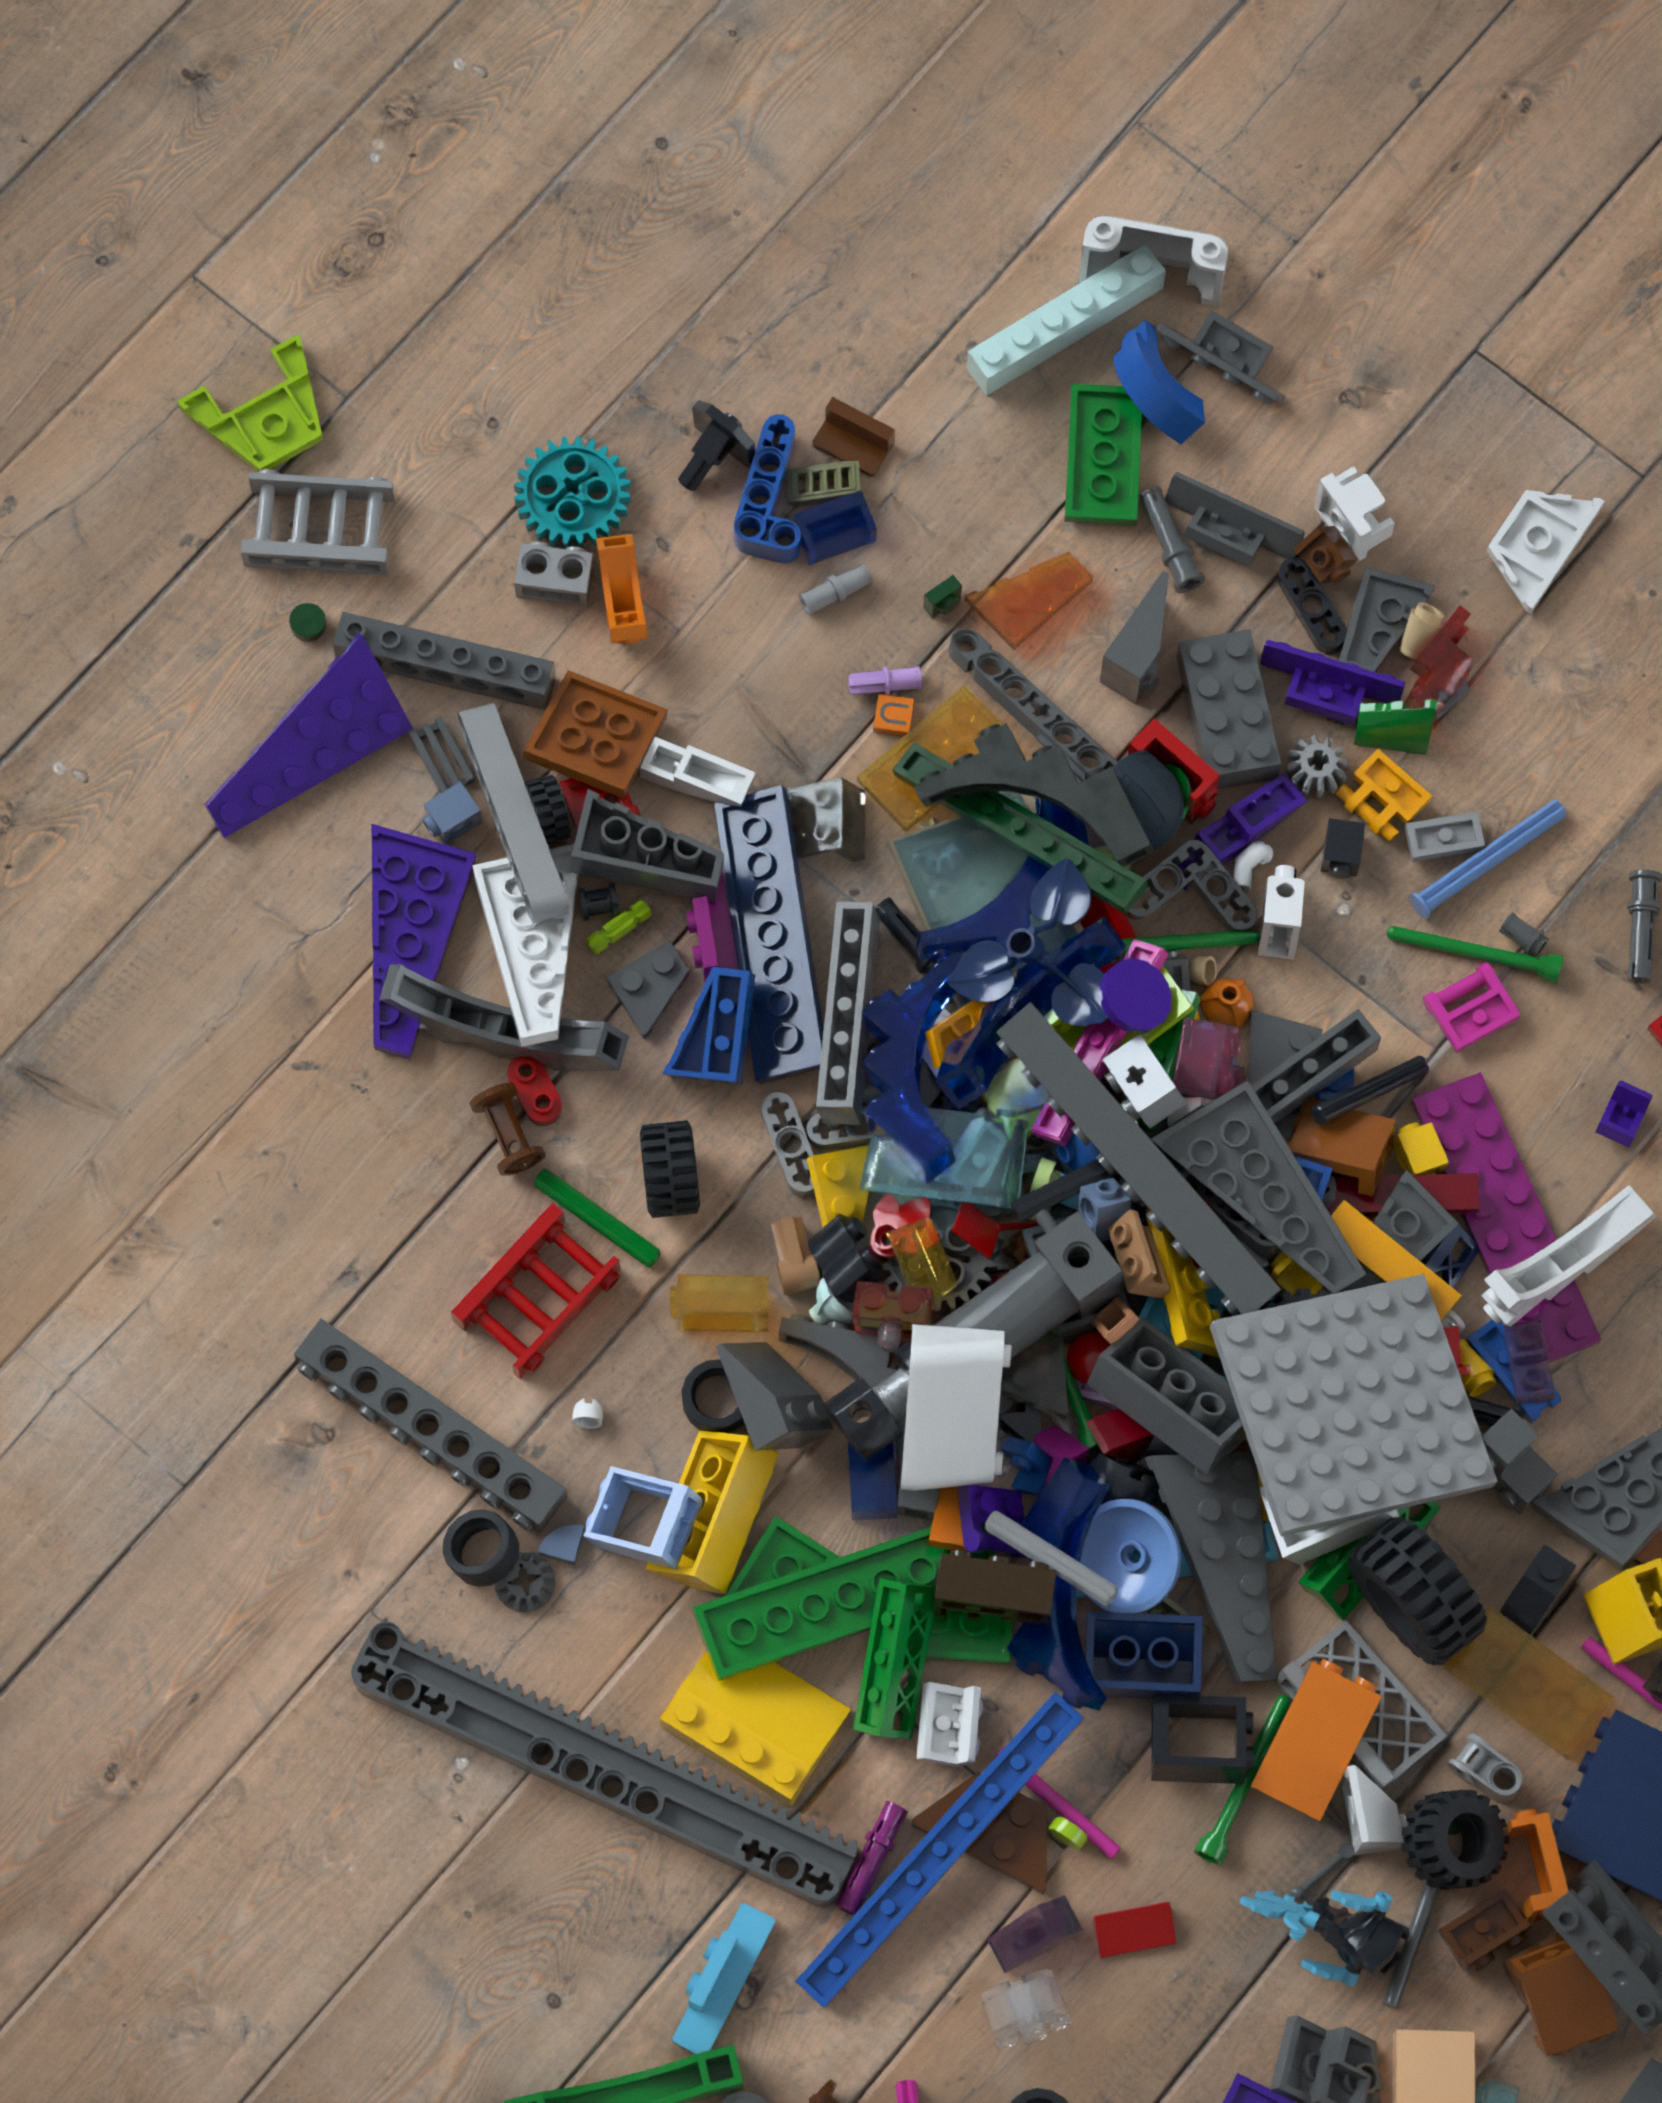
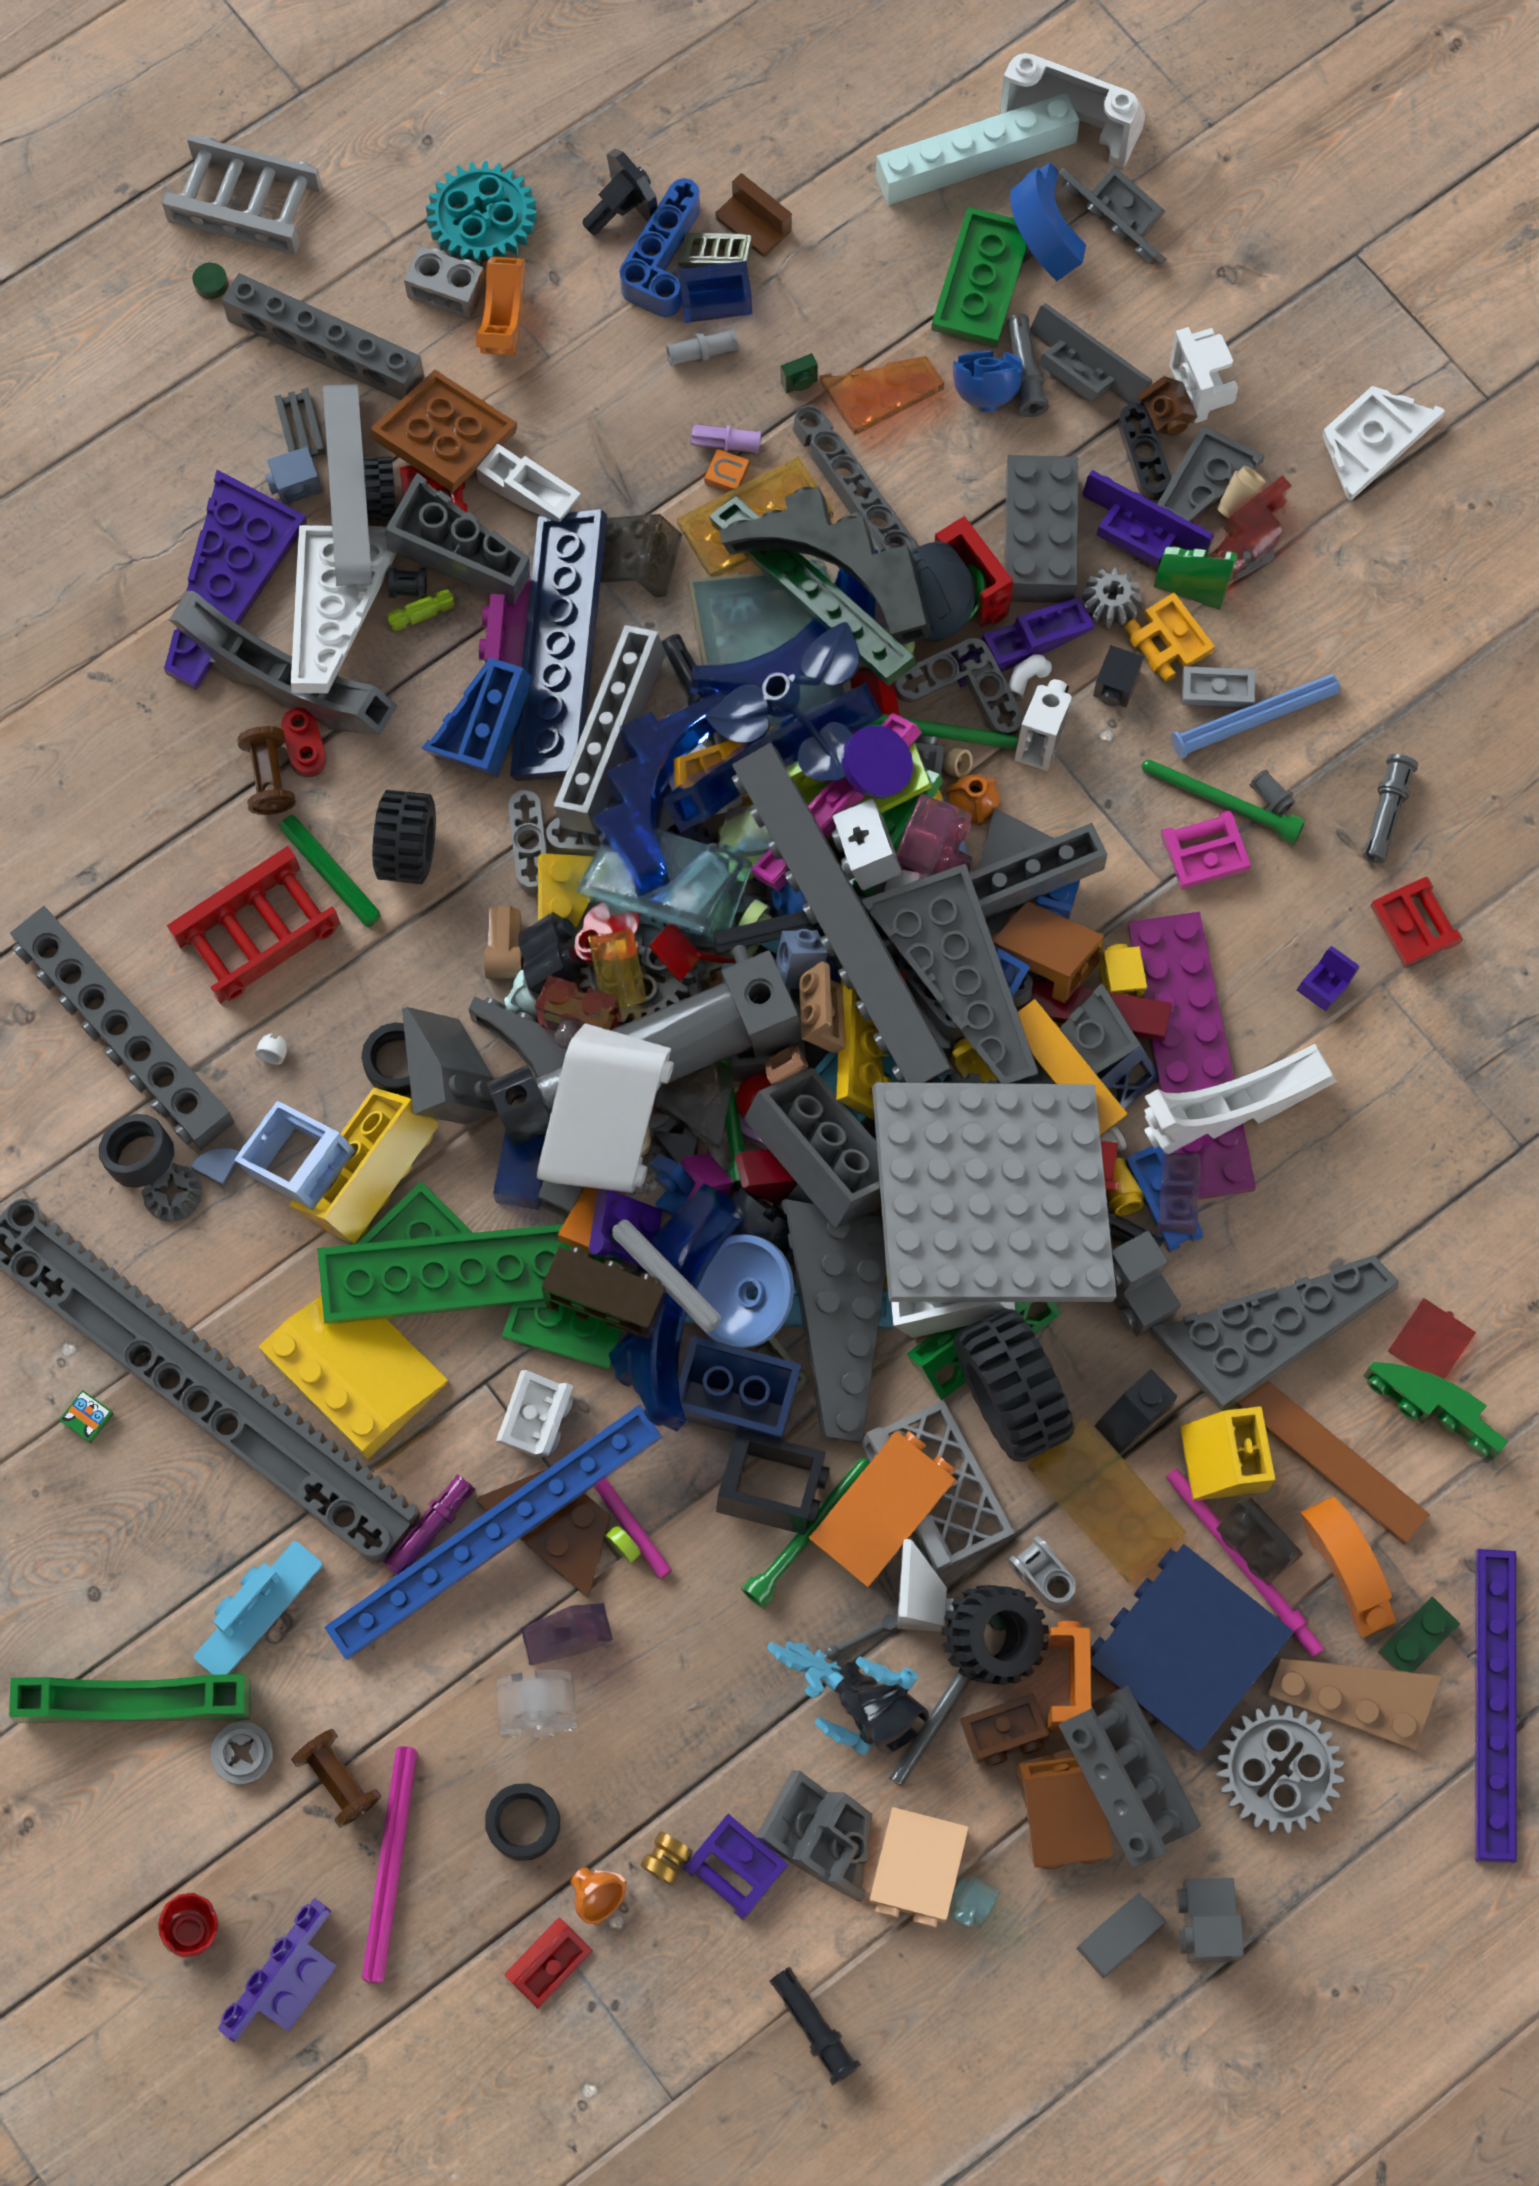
camera: 15 degrees right, 0 degrees up
lime wing [177,334,323,473] -> none
dark purple wing [204,633,413,838] -> none
dark grey wing [606,940,689,1039] -> none
clear yellow window [670,1274,769,1332] -> none
green fence [853,1578,936,1739] -> none
red slope [1093,1902,1177,1959] -> none
dark grey slope [1100,571,1169,704] -> none
black axle [1311,1055,1429,1125] -> none
none -> tile [59,1390,114,1444]
none -> blue cylinder [953,351,1023,412]

